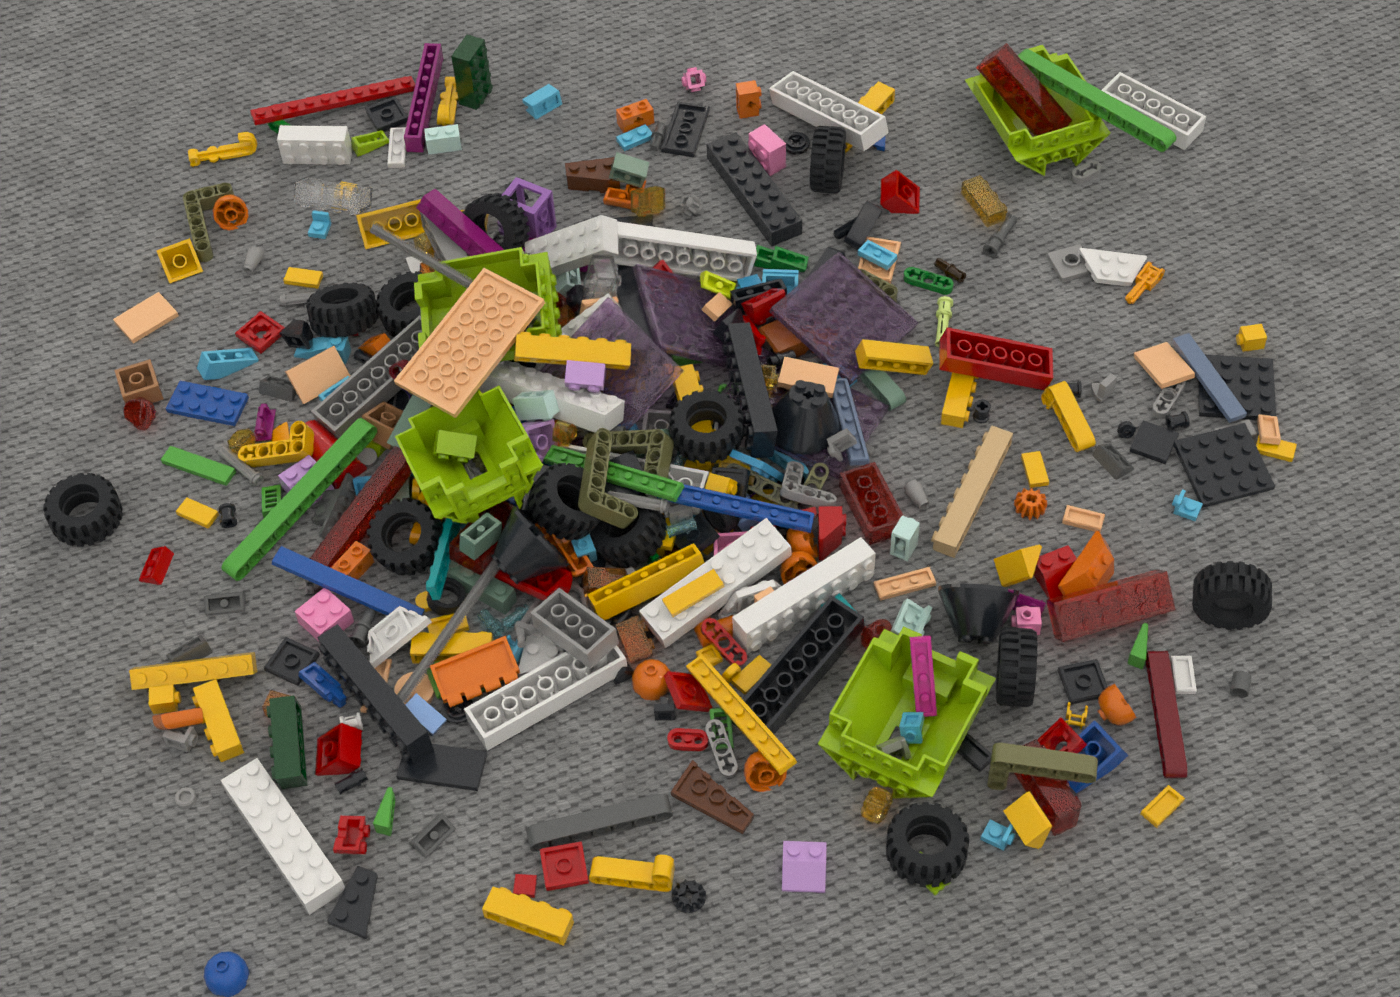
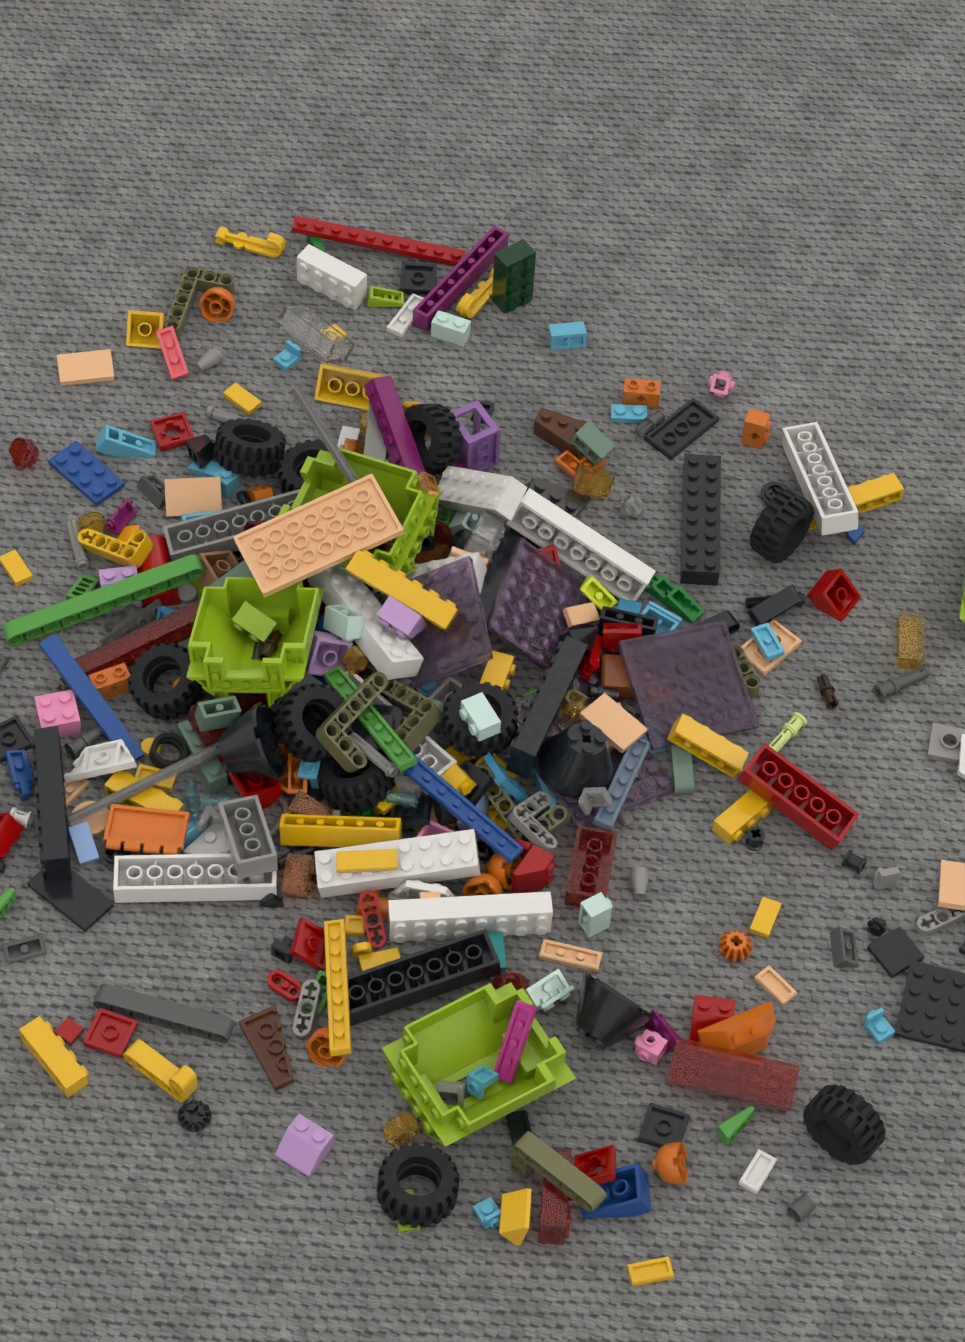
camera: 25 degrees right, 0 degrees up
medium nougat brick [114,359,164,410] -> none
bright green tile [161,446,236,486] -> none
black bush [218,503,237,528] -> none
teal plate [426,518,462,600] -> none
orange cylinder [632,659,670,701] -> none
bright pink brick [748,124,786,176] -> none
green beam [903,267,954,295] -> none
tan brick [931,426,1013,558] -> none
yellow slope [993,544,1042,587] -> none
black tyre [996,627,1038,707] -> none
yellow beam [1041,381,1096,453] -> none
yellow piece [1065,702,1088,730] -> none
dark red beam [1145,651,1187,779] -> none
black bush [1165,411,1190,431] -> none
none -> coral plate [156,326,190,381]
none -> dark brown axle [258,630,283,661]
none -> clear orange tile [418,471,439,495]
none -> light aqua brick [459,692,501,741]

